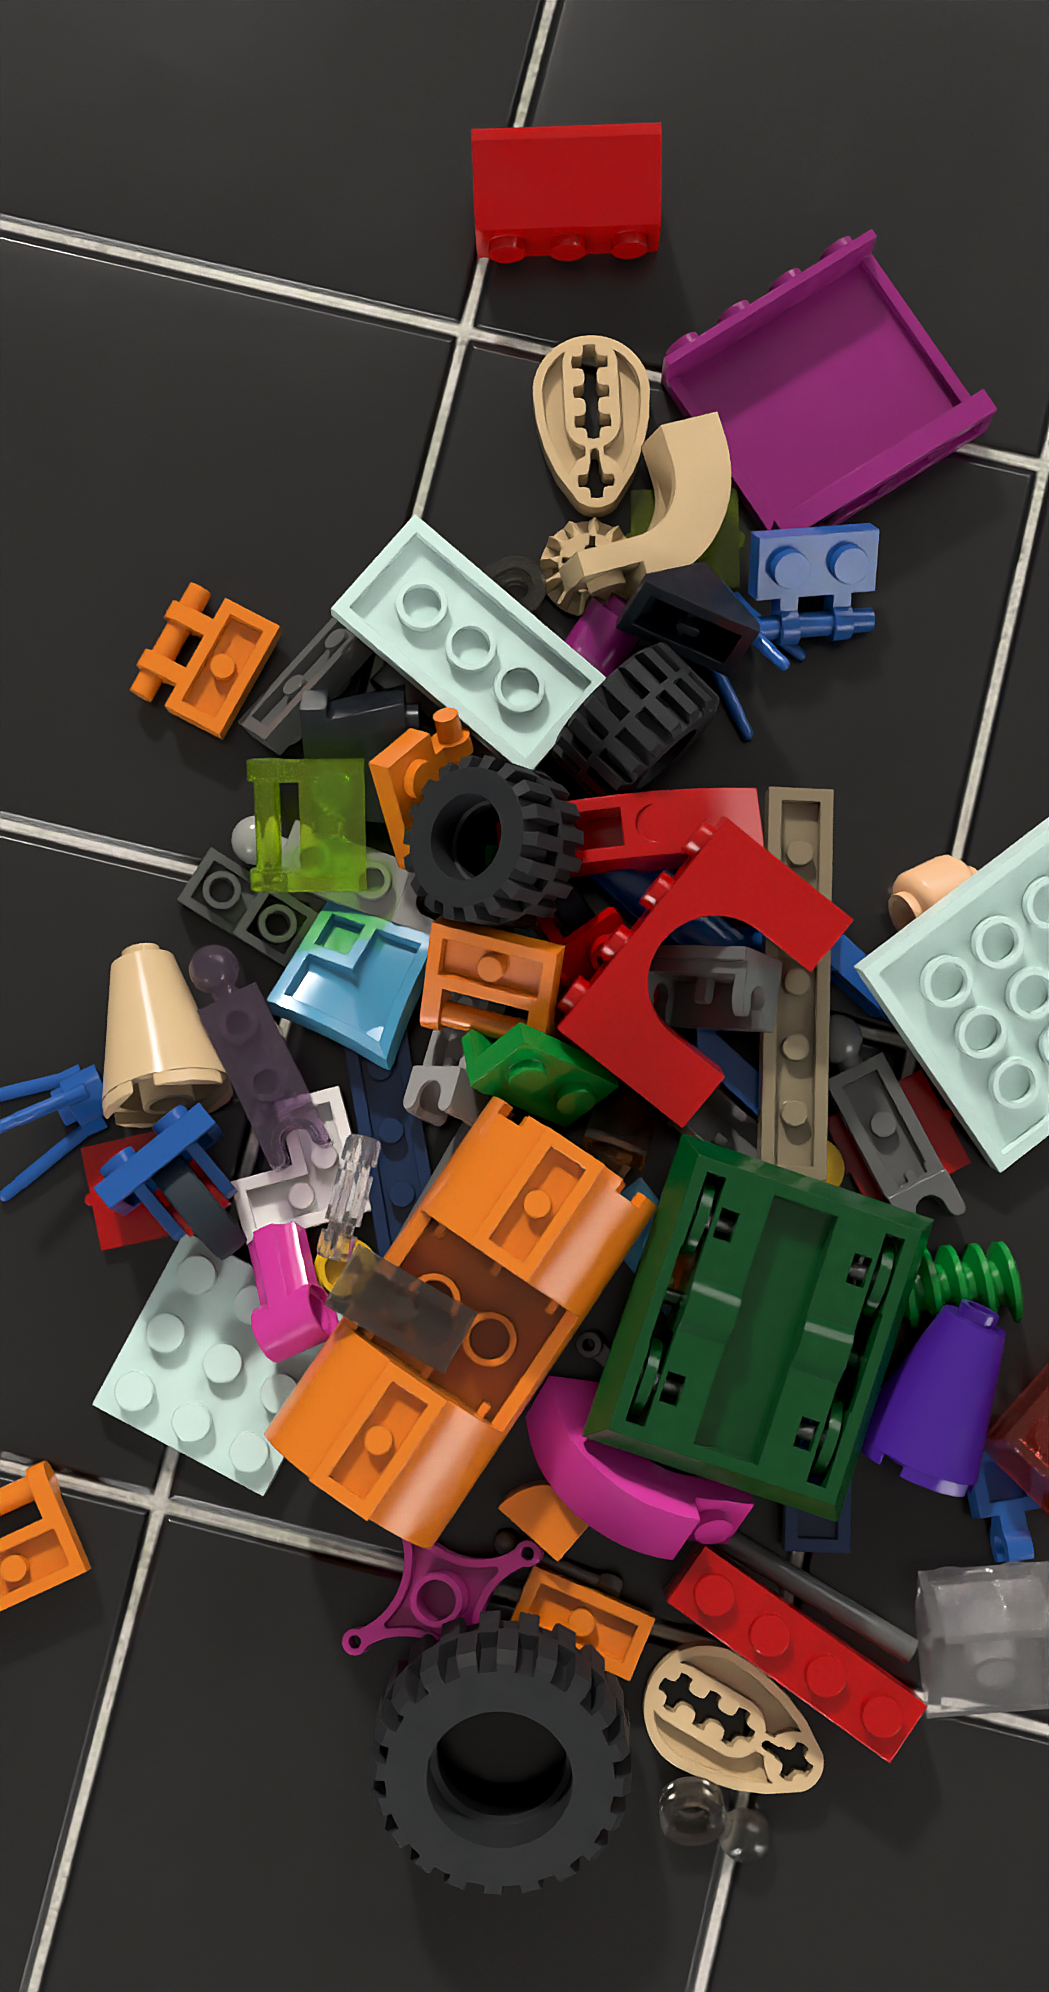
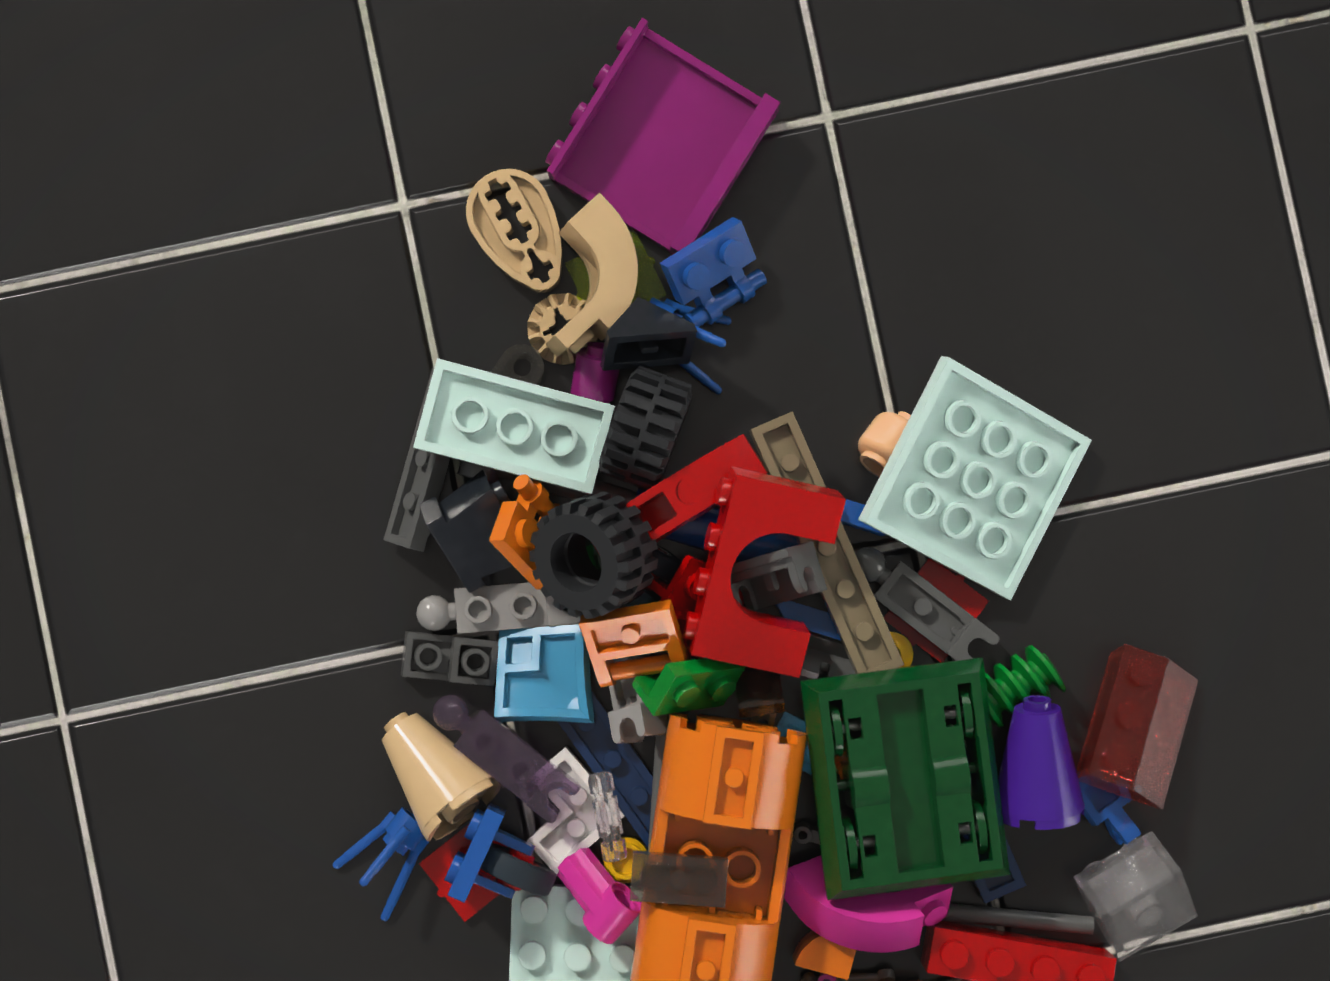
camera: 25 degrees left, 5 degrees up
orange plate [130,582,283,740] -> none
clear neon green plate [246,758,367,892] -> none
red slope [471,122,662,263] -> none

